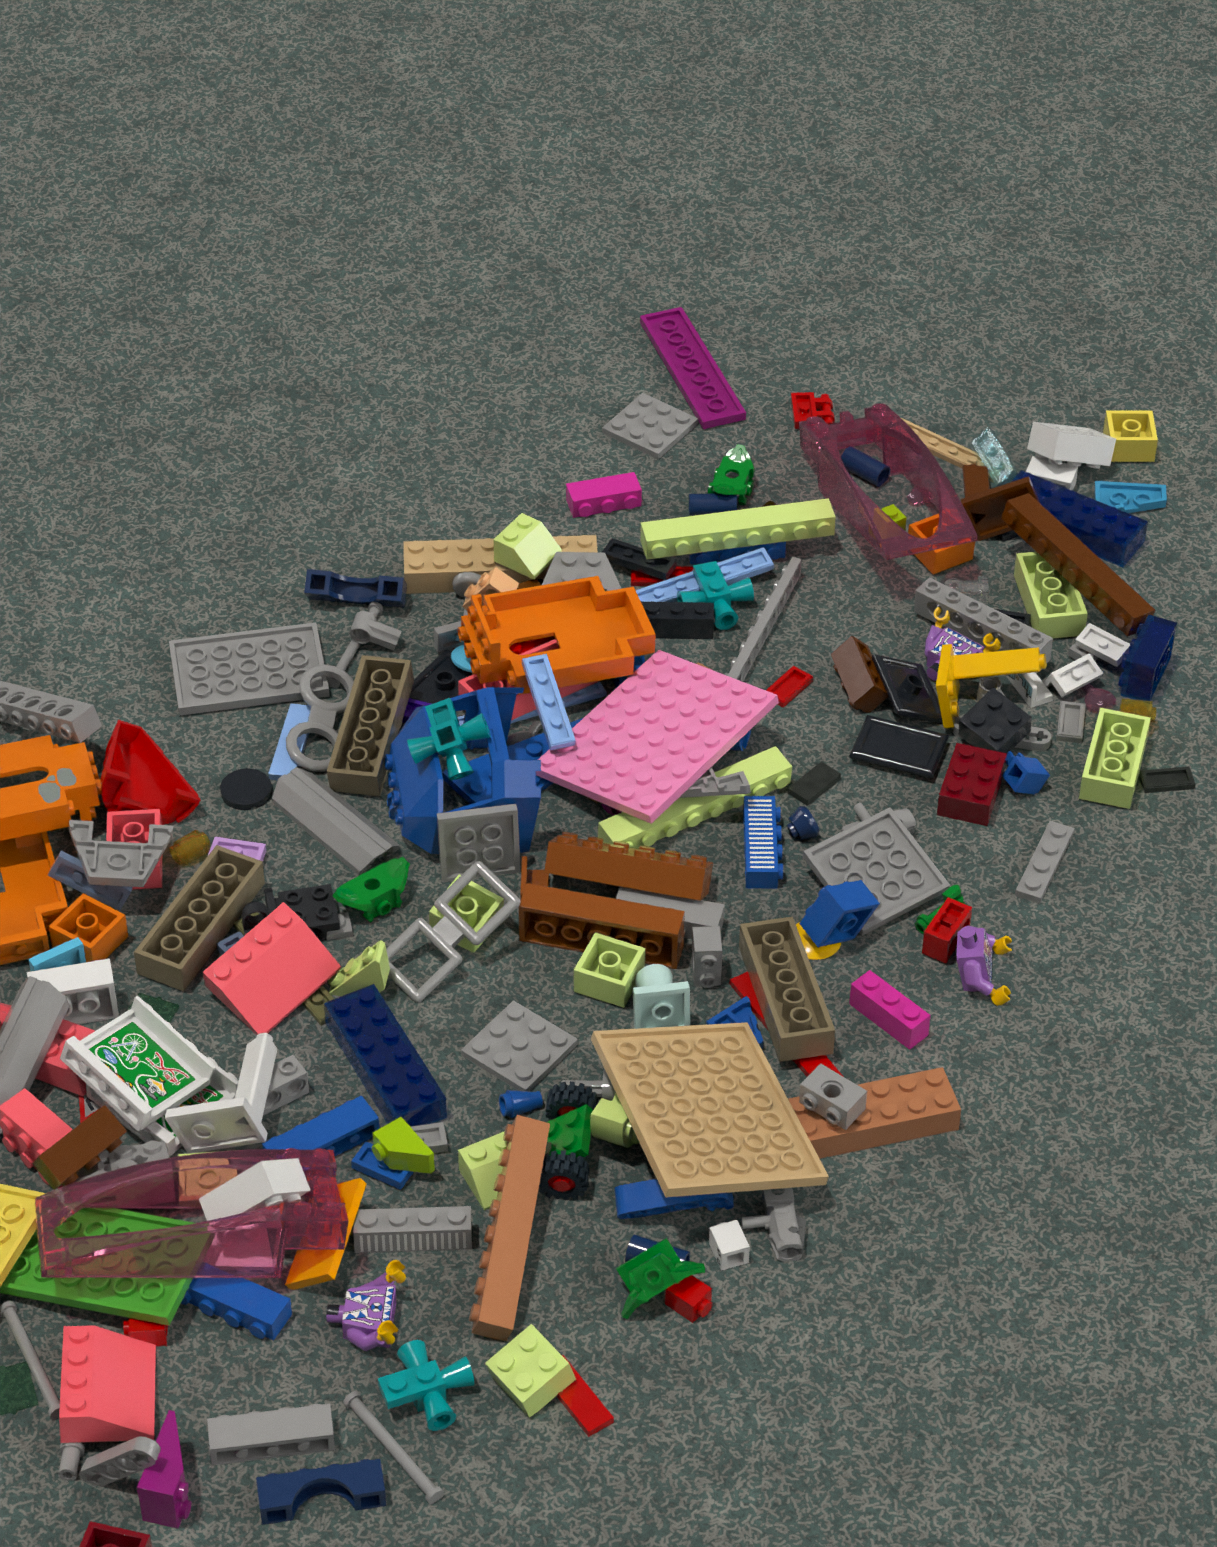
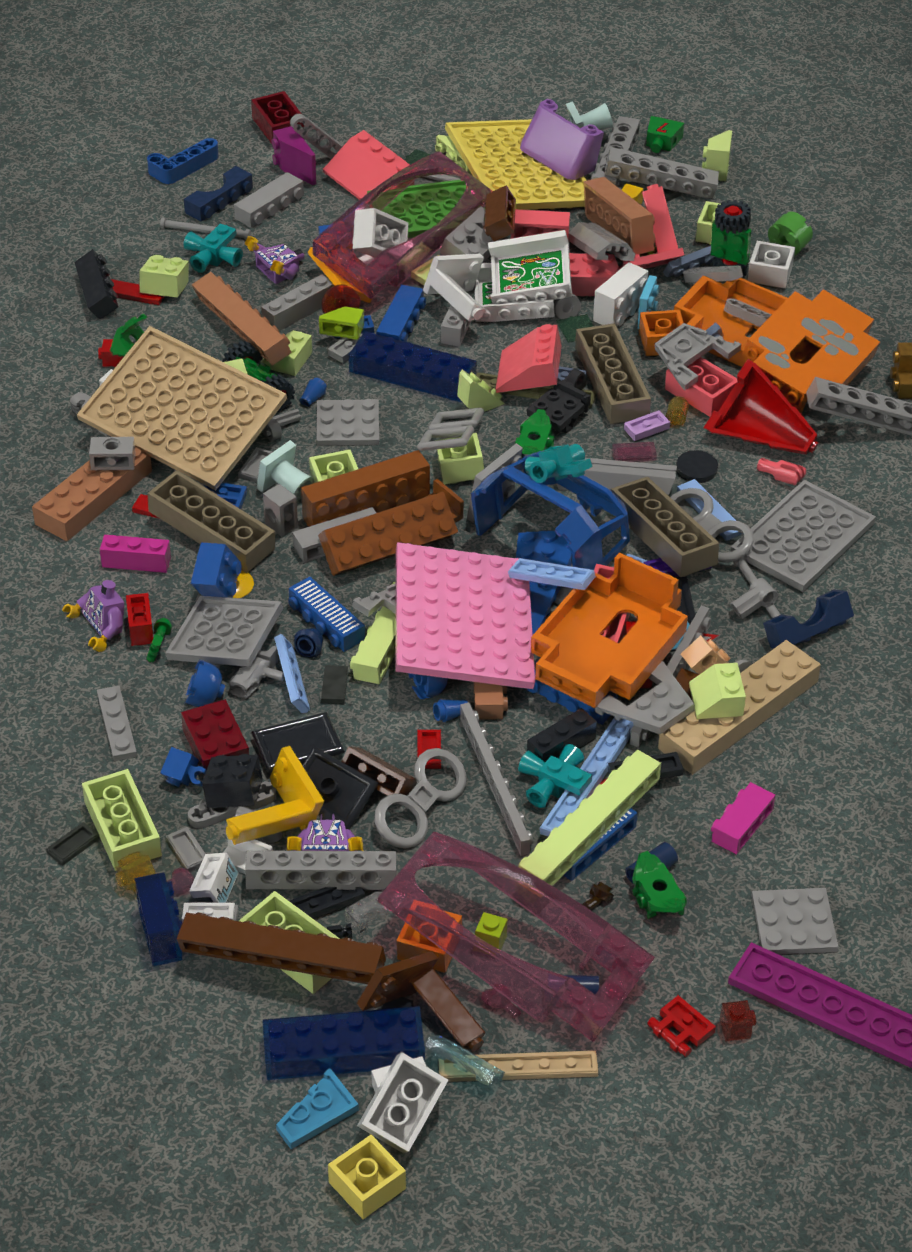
camera: 140 degrees right, 0 degrees up
none -> black brick [74,249,119,319]
none -> blue cylinder [185,659,225,707]
none -> light blue tile [274,634,310,713]
none -> clear red plate [322,284,361,314]
none -> black piece [327,923,352,939]
none -> light grey bar [374,748,467,849]
none -> clear pink tile [612,442,657,462]
none -> clear red brick [720,1000,756,1042]
none -> coral arm [757,458,806,486]

